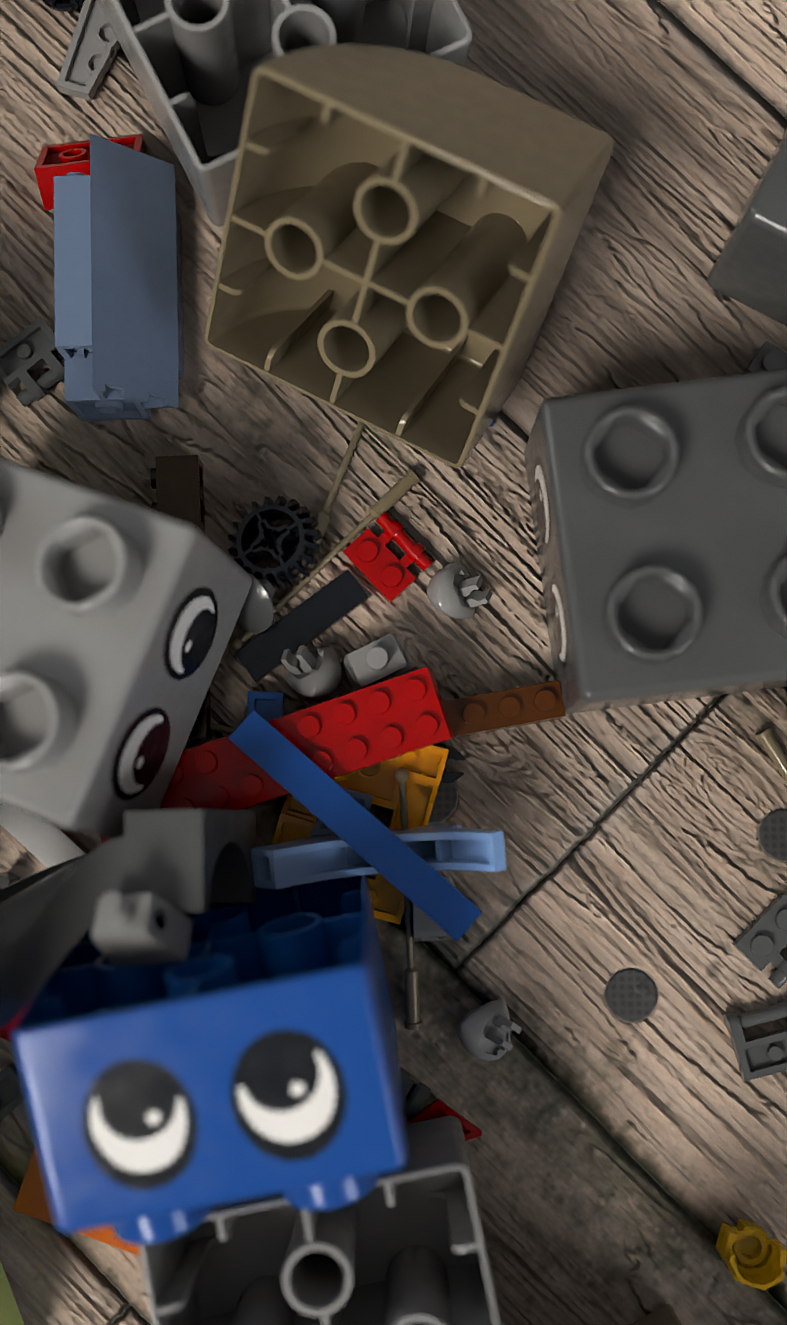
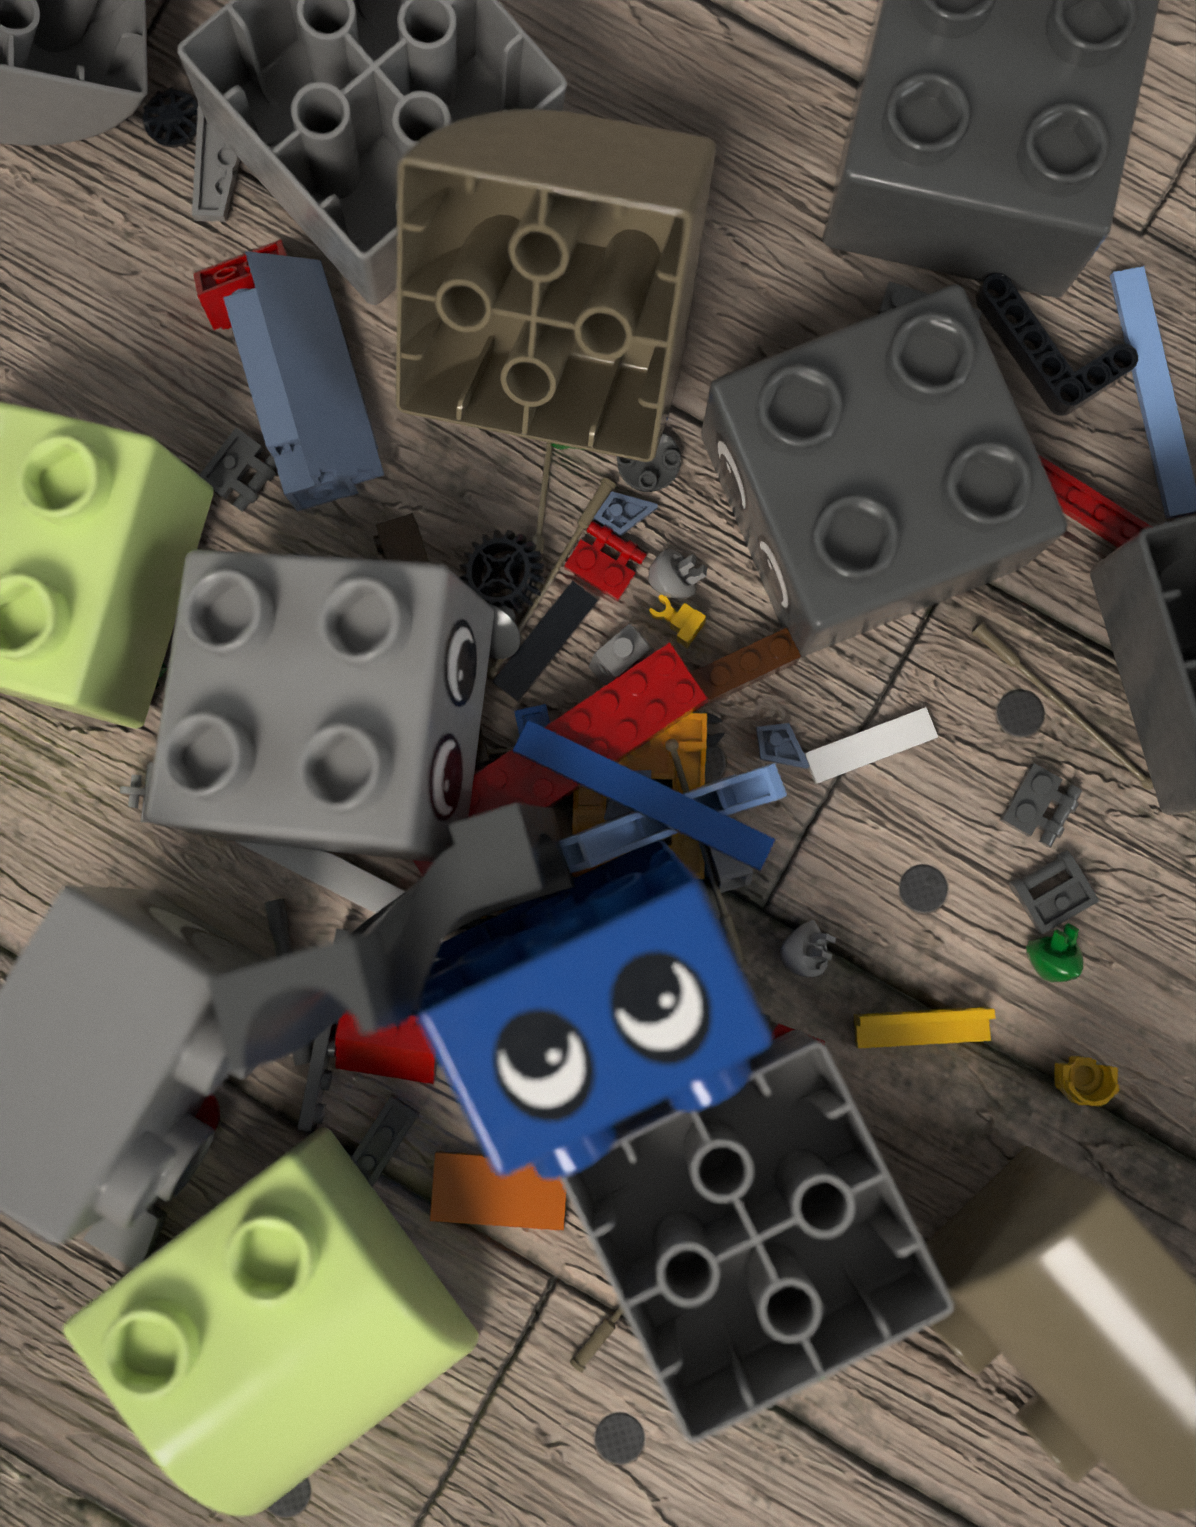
camera: 15 degrees left, 0 degrees up
light grey torso [92,891,193,967] -> none
light grey piece [281,645,342,698] -> none
none -> sand blue piece [594,491,658,537]
none -> dark grey dish [617,432,681,492]
none -> yellow piece [649,595,706,649]
none -> sand blue piece [756,723,810,769]
none -> white tile [804,707,938,785]
none -> yellow fence [853,1007,995,1049]
none -> green piece [1026,923,1083,983]

